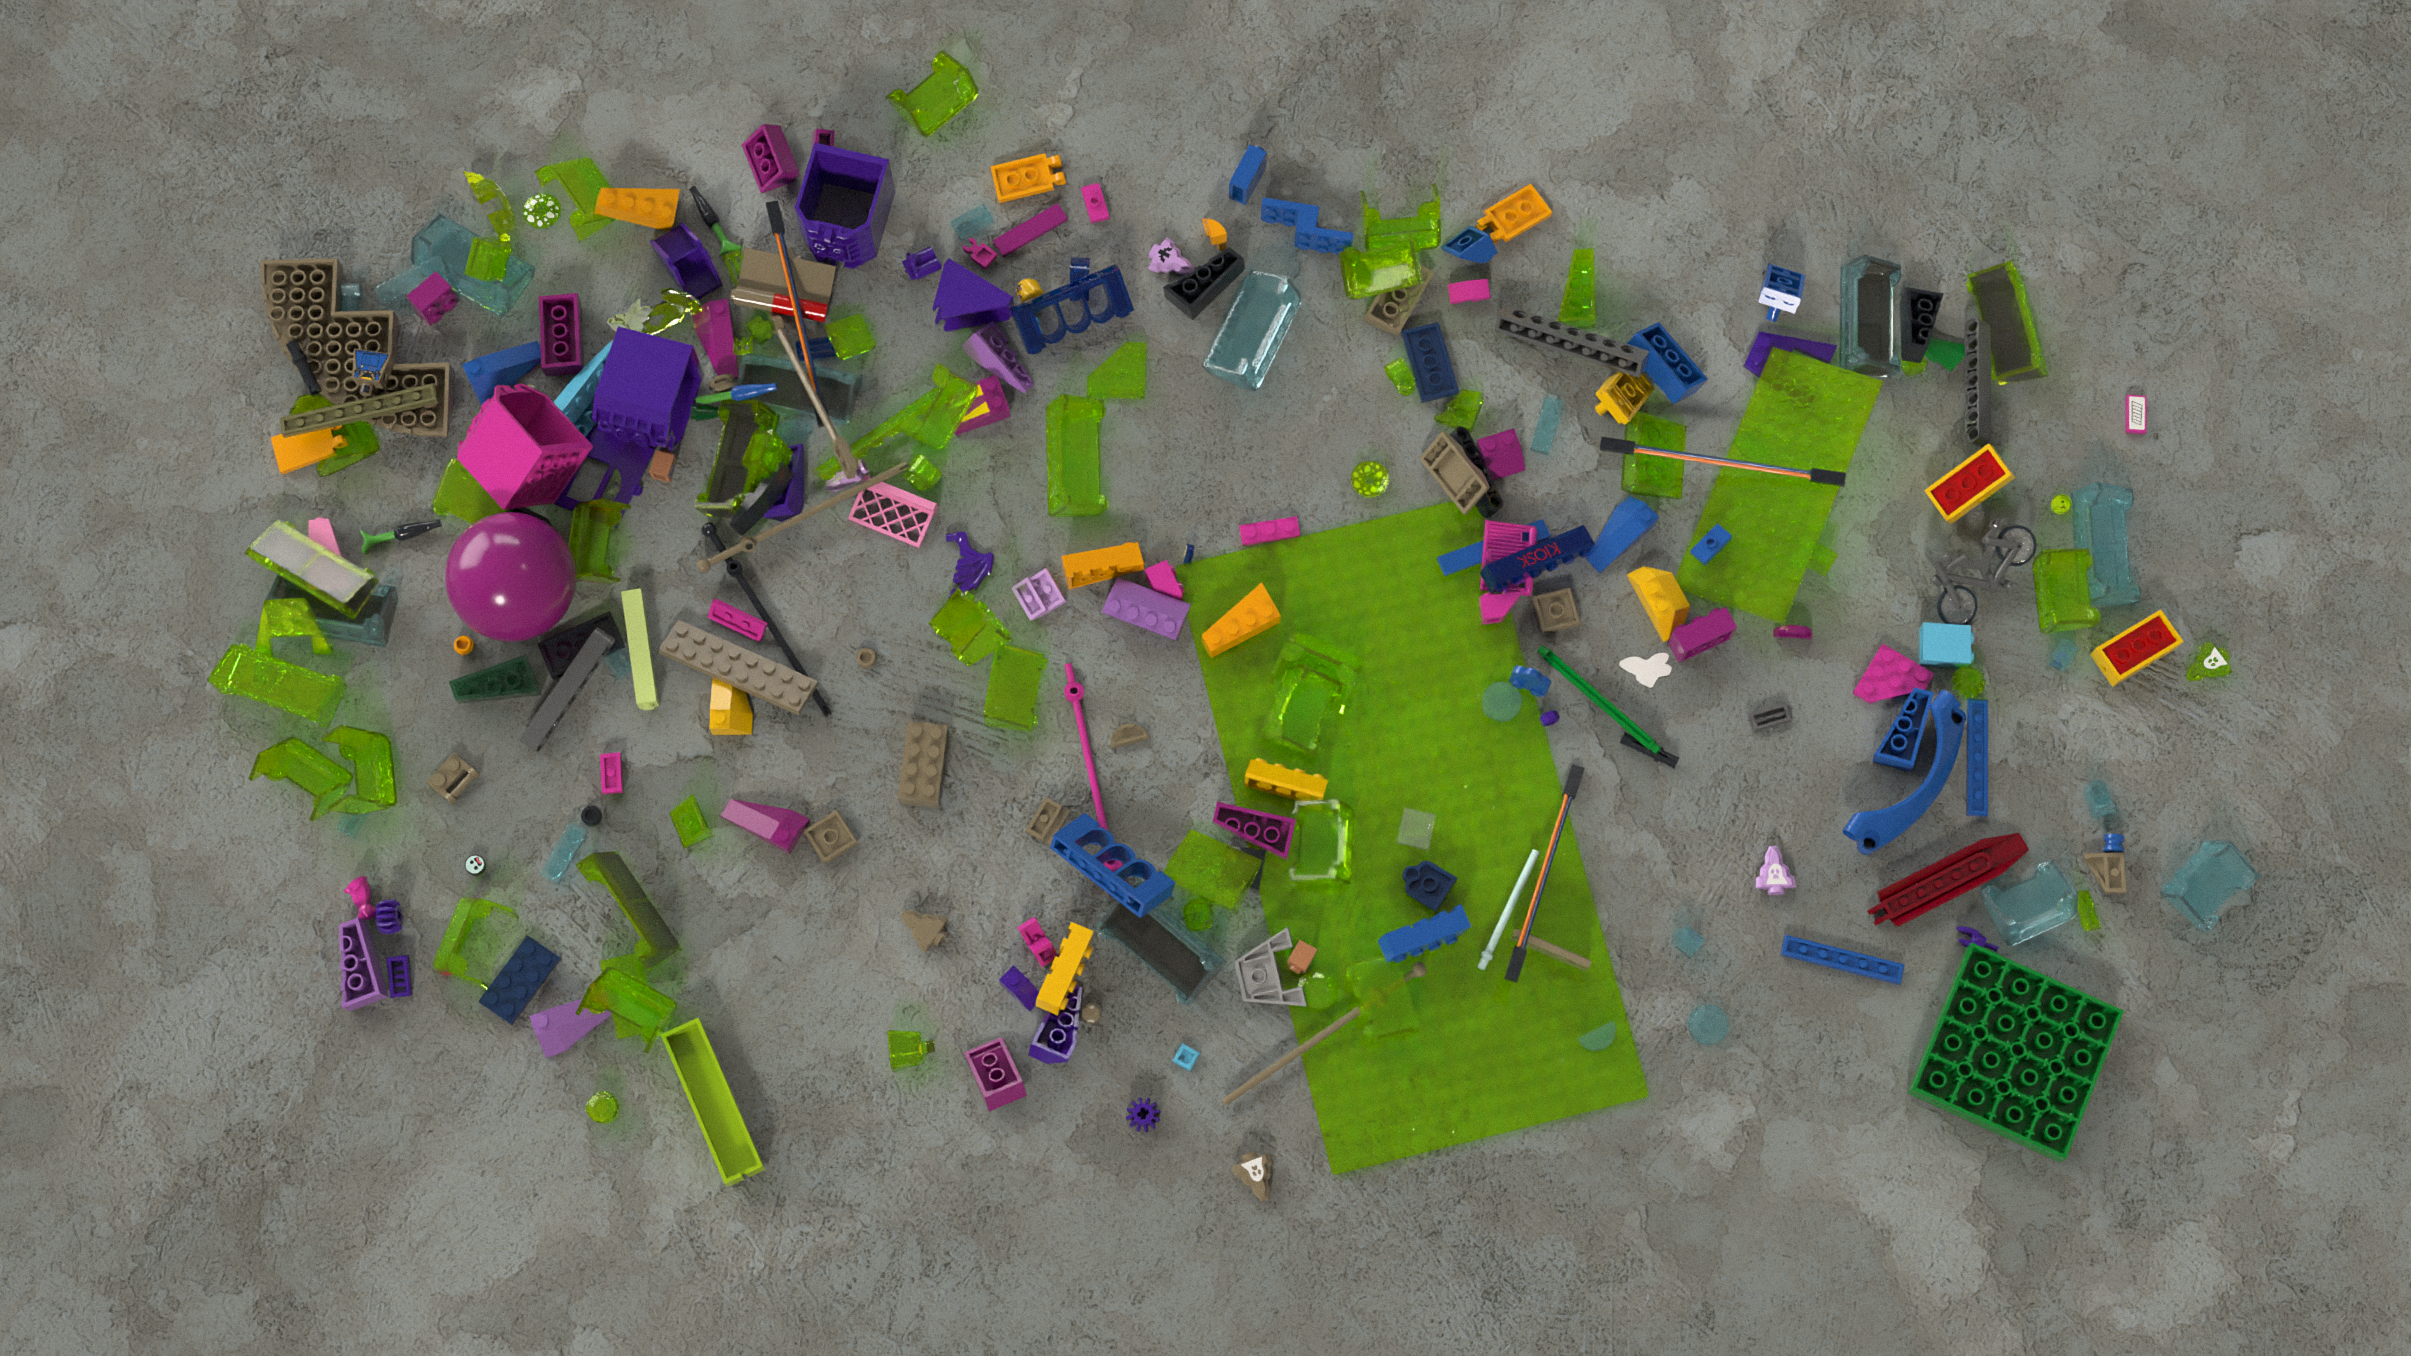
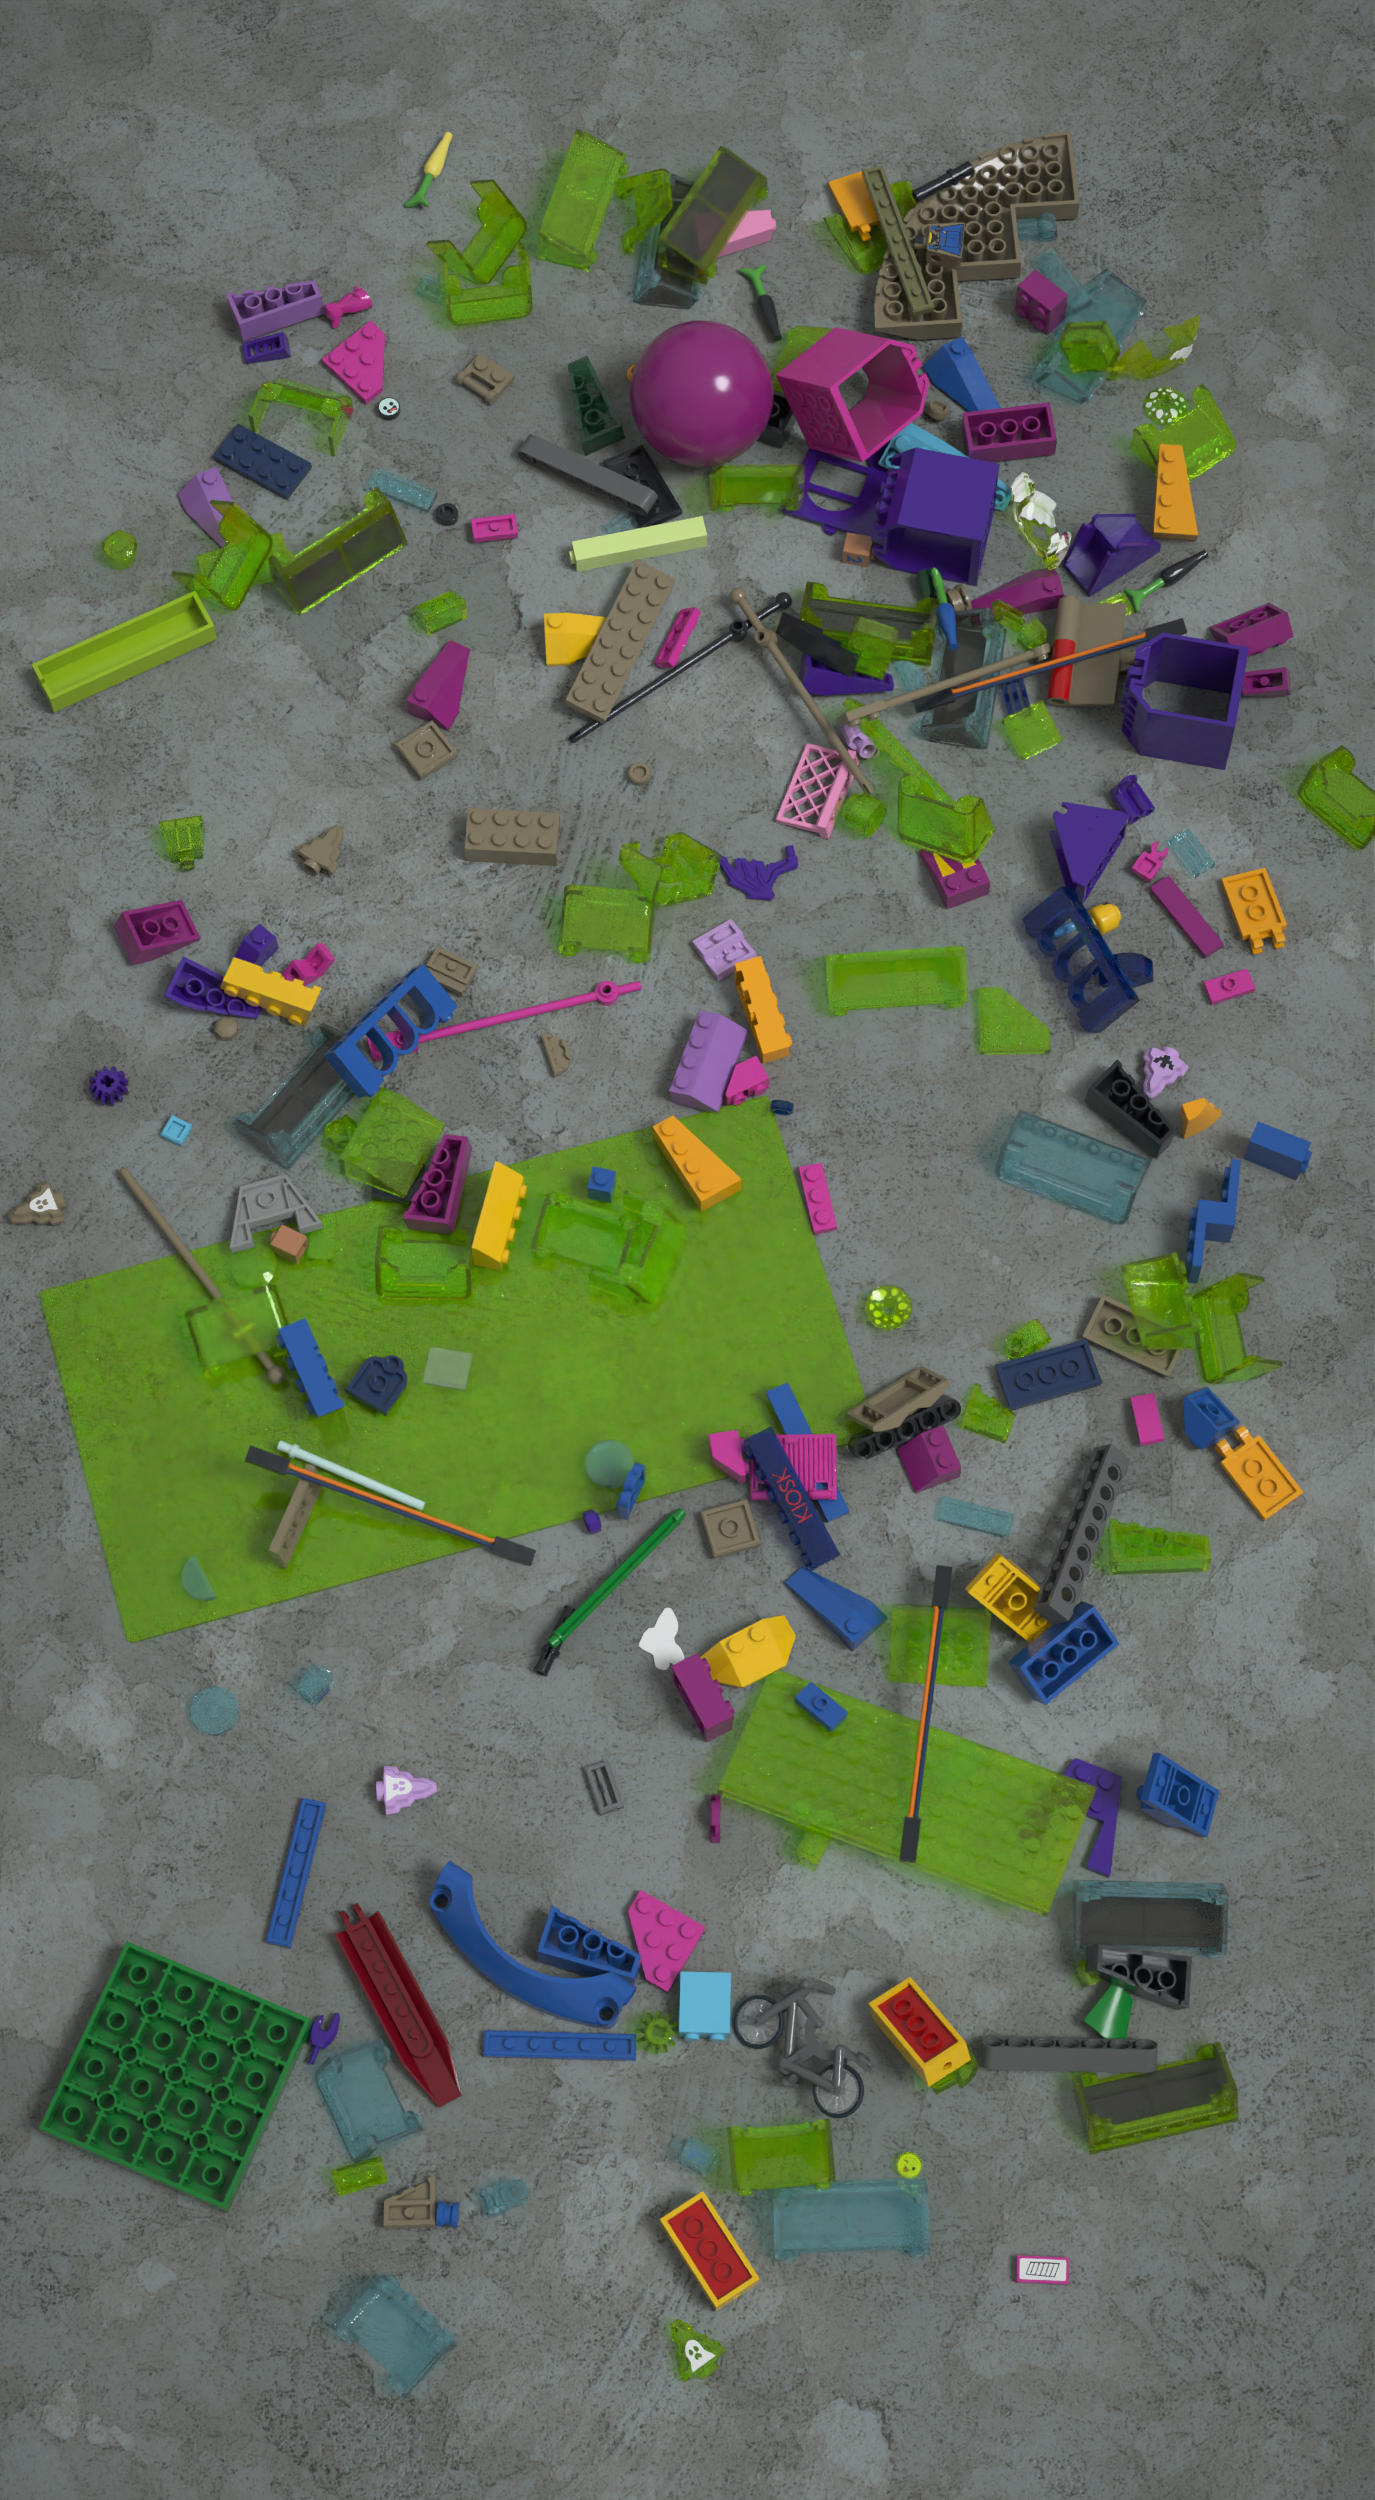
camera: 90 degrees right, 5 degrees down
dark purple gear [375,899,403,934] -> none
medium lavender wedge [962,321,1035,393] -> none
none -> dark pink plate [322,320,386,405]
none -> piece [404,132,453,208]
none -> blue brick [587,1166,617,1203]

